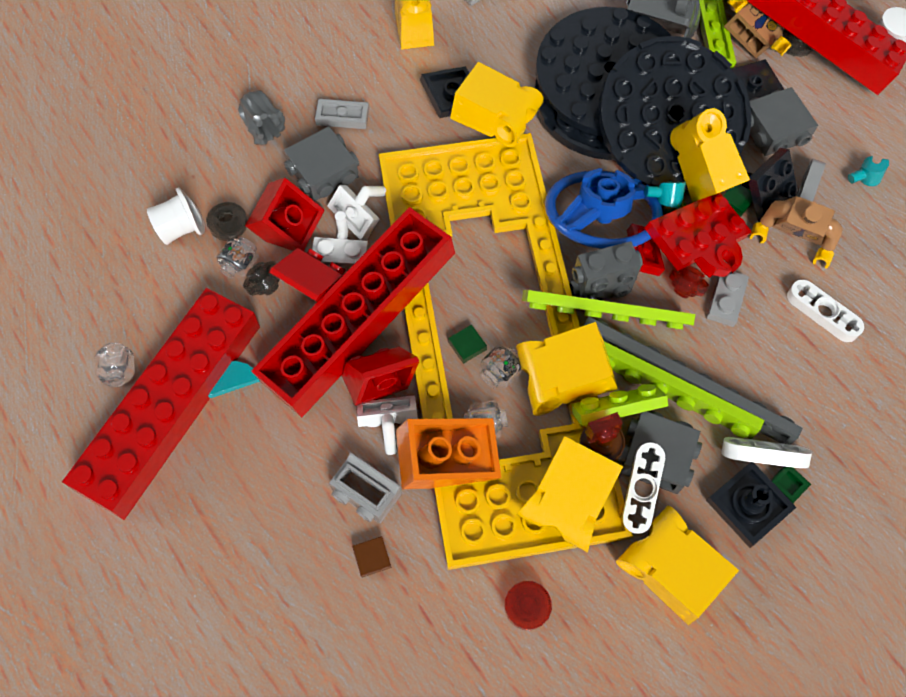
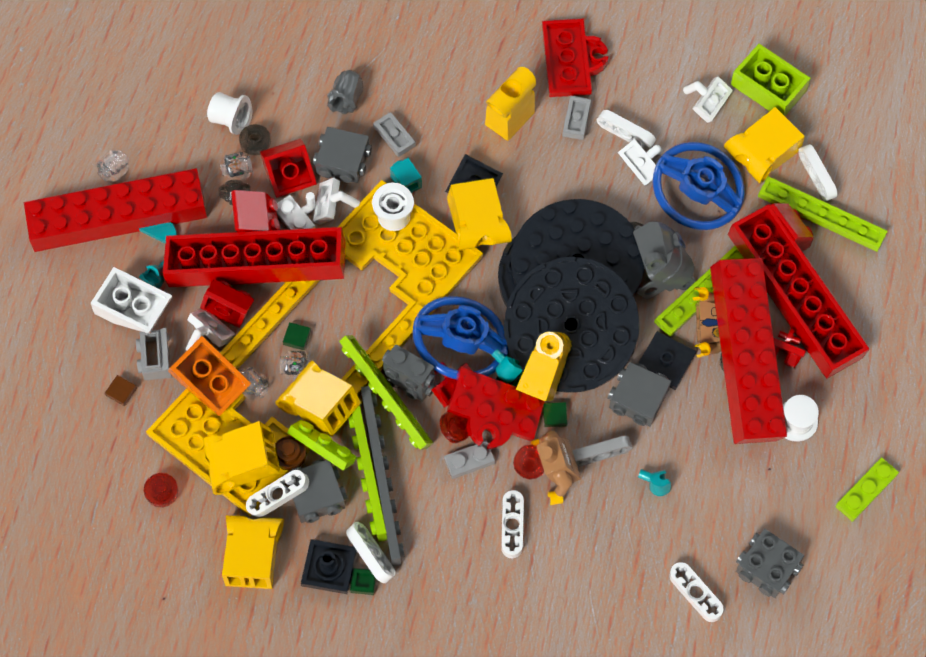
camera: 50 degrees right, 0 degrees up
clear red plate [585,412,623,444] -> none
black plate [742,148,798,222] -> none
none -> white slope [91,267,172,334]
none -> teal piece [139,260,165,289]
none -> white piece [372,182,414,231]
none -> teal brick [390,158,422,193]
none -> clear red plate [513,445,544,479]

